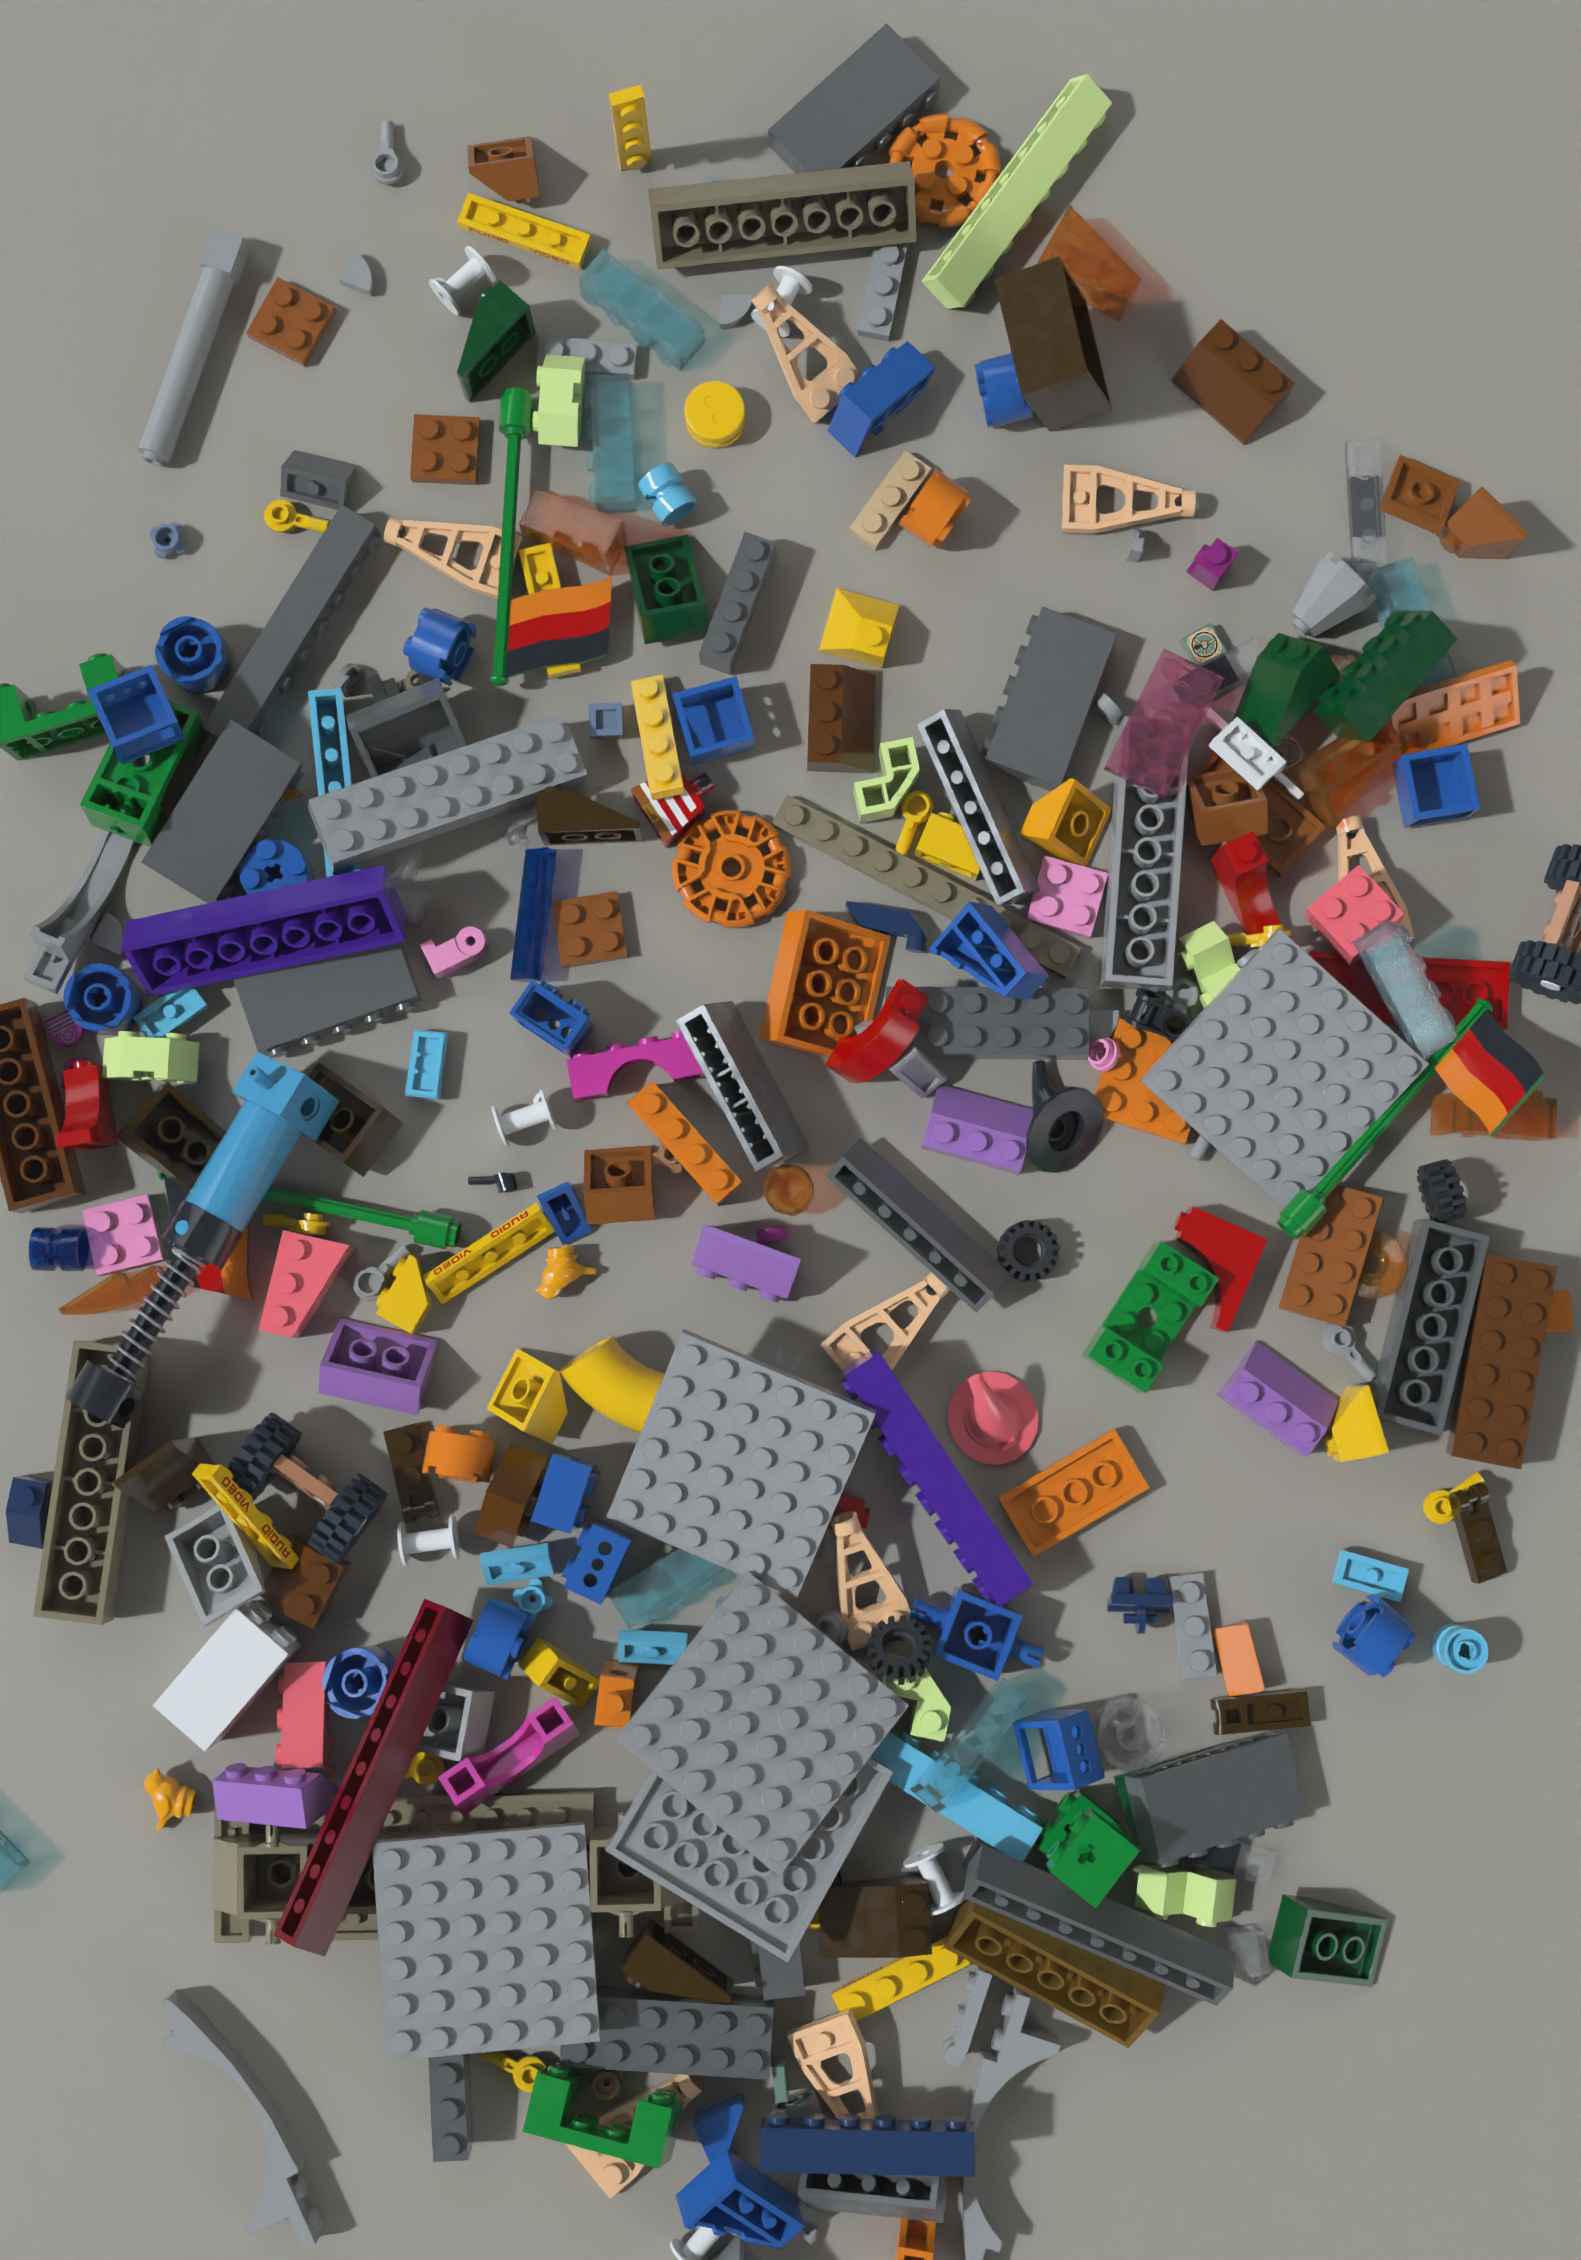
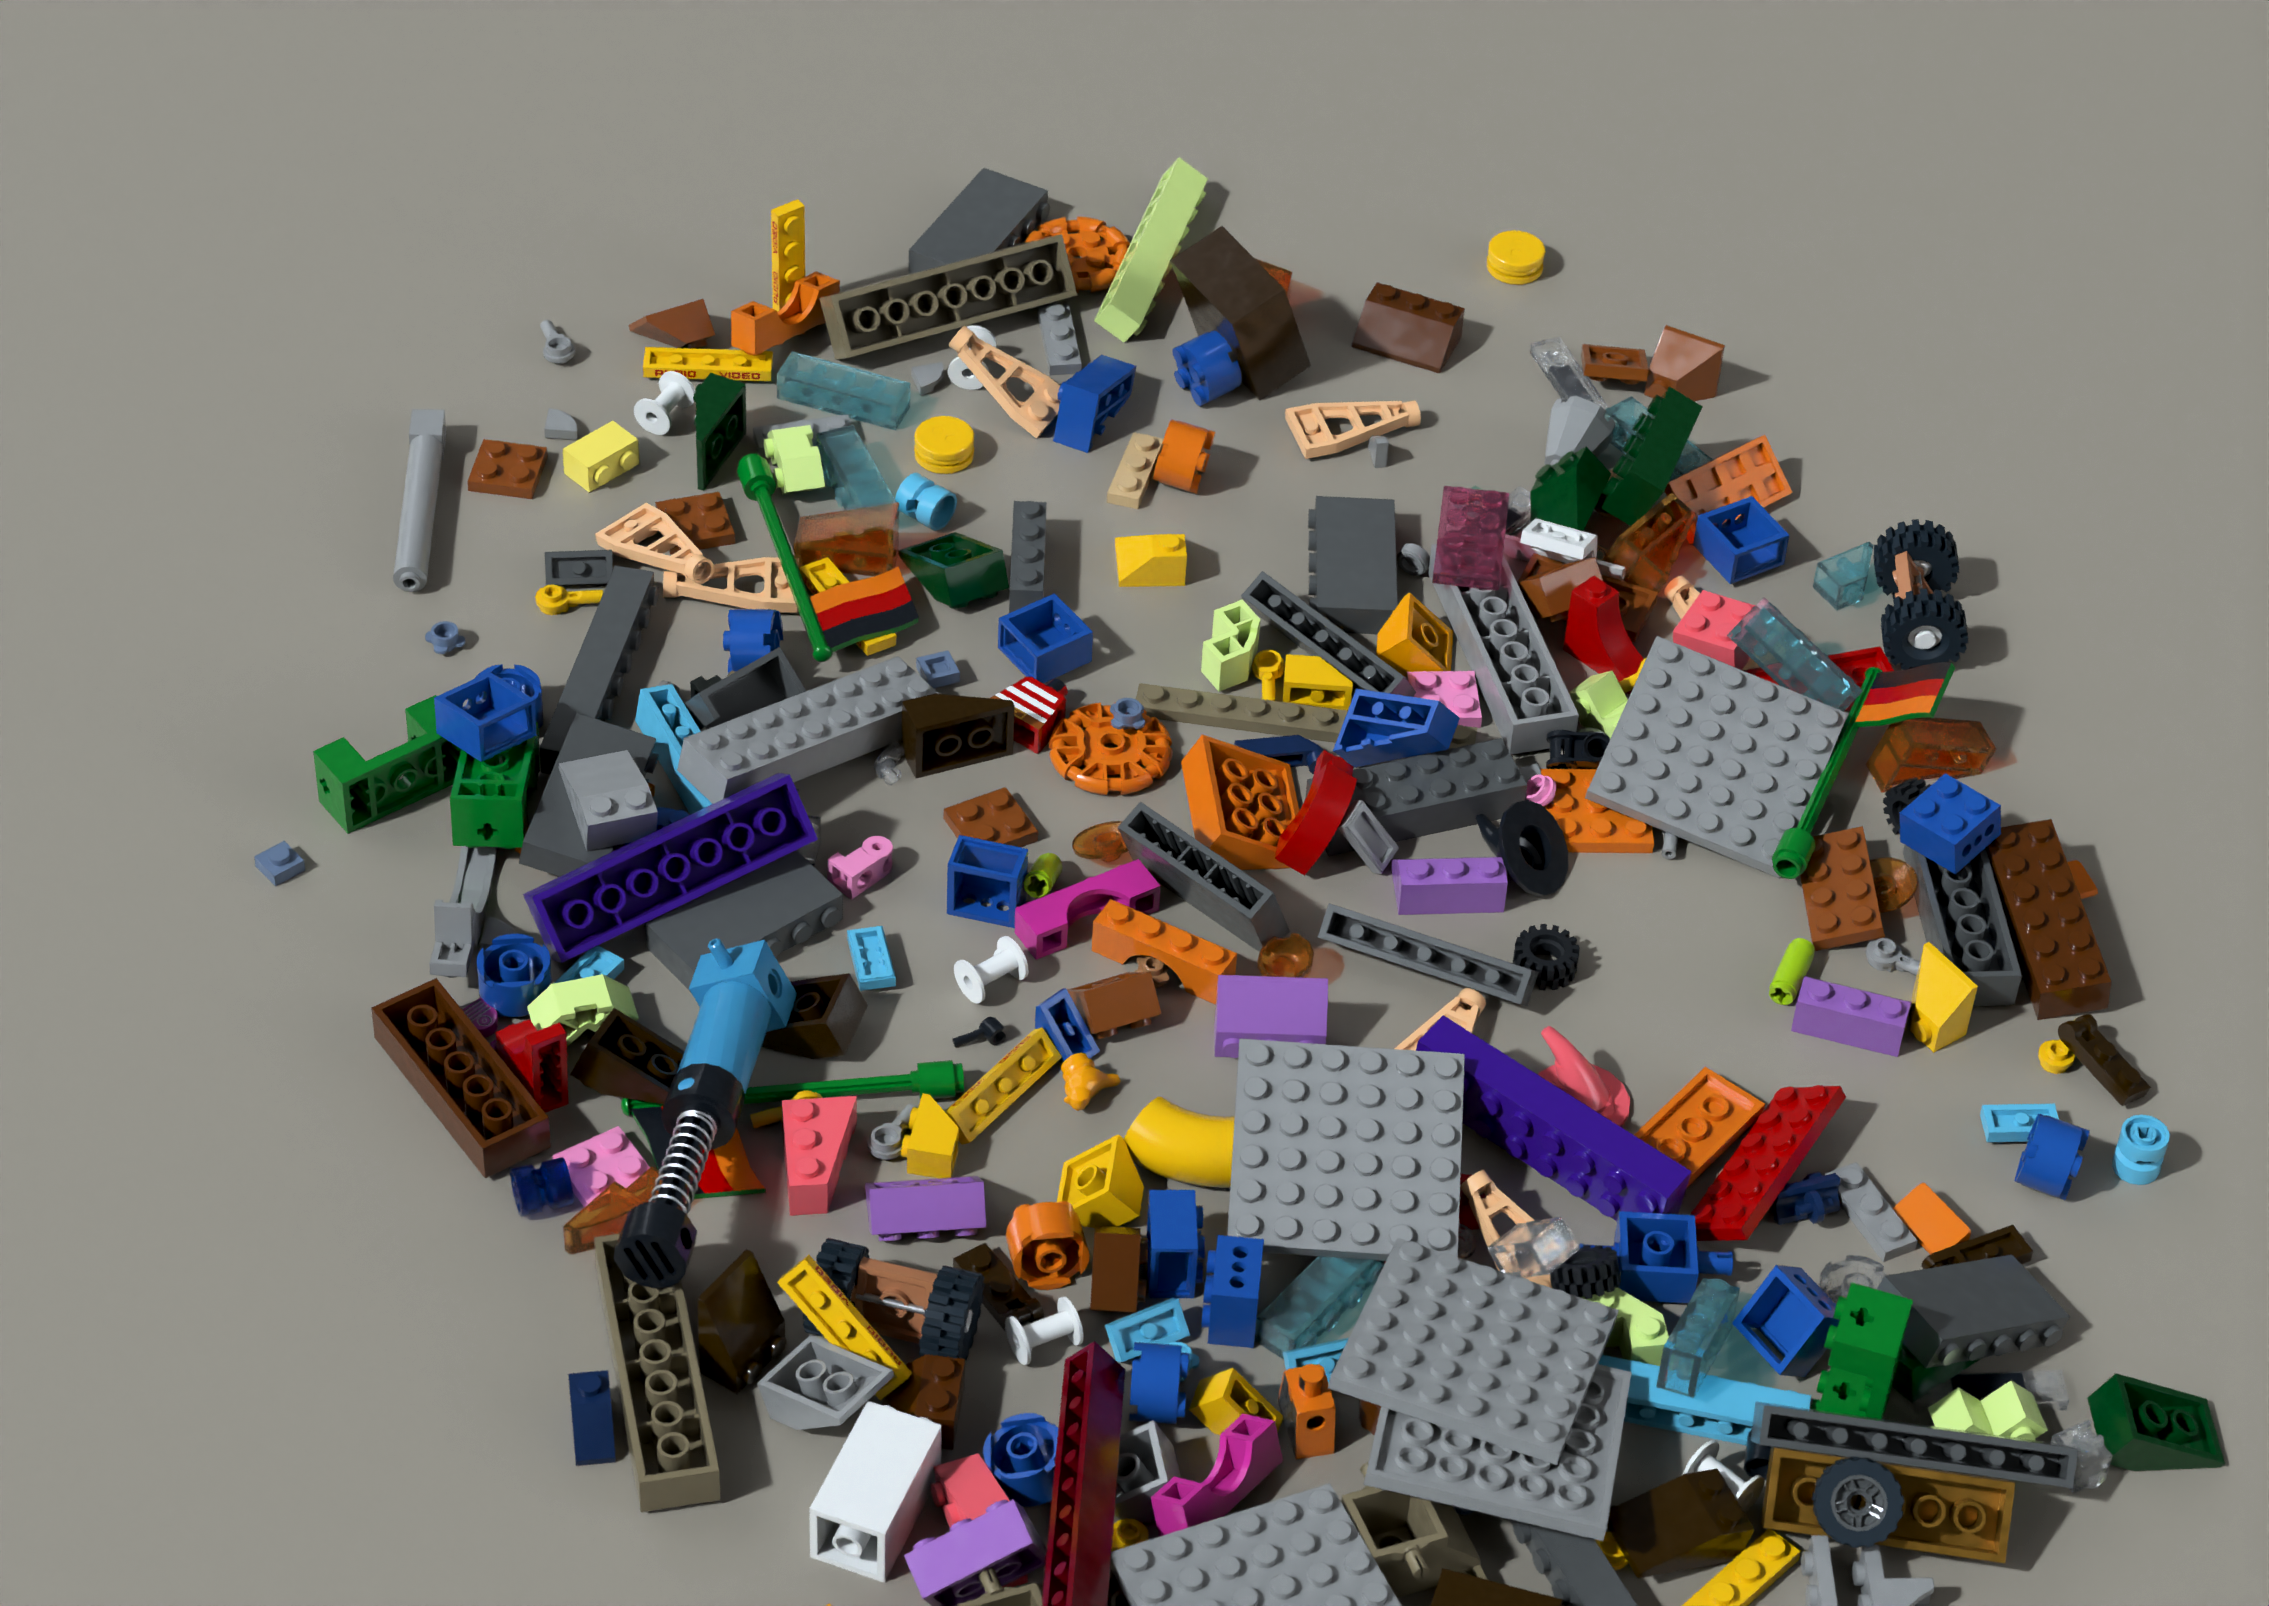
camera: 20 degrees left, 40 degrees down
clear blue plate [510,847,557,982] -> none
yellow plate [631,674,685,800] -> none
reddish brown slope [807,664,876,773] -> none
green plate [1081,1241,1219,1394] -> none
red arch [1173,1206,1268,1333] -> none
magenta brick [1186,538,1238,591] -> none
none -> light grey slope [559,750,658,851]
none -> light yellow brick [563,421,639,493]
none -> light nougat plate [595,503,714,584]
none -> orange arch [731,272,840,355]
none -> lime piece [1024,853,1063,898]
none -> clear orange dish [1072,821,1129,862]
none -> sand blue plate [1110,698,1145,729]
none -> yellow head [1486,230,1545,285]
none -> clear brick [1487,1217,1580,1278]
none -> red plate [1690,1085,1846,1241]
none -> lime piece [1769,938,1815,1005]
none -> black wheel [1812,1456,1904,1548]
none -> clear light blue slope [1813,542,1873,611]
none -> blue piece [1900,773,2001,874]

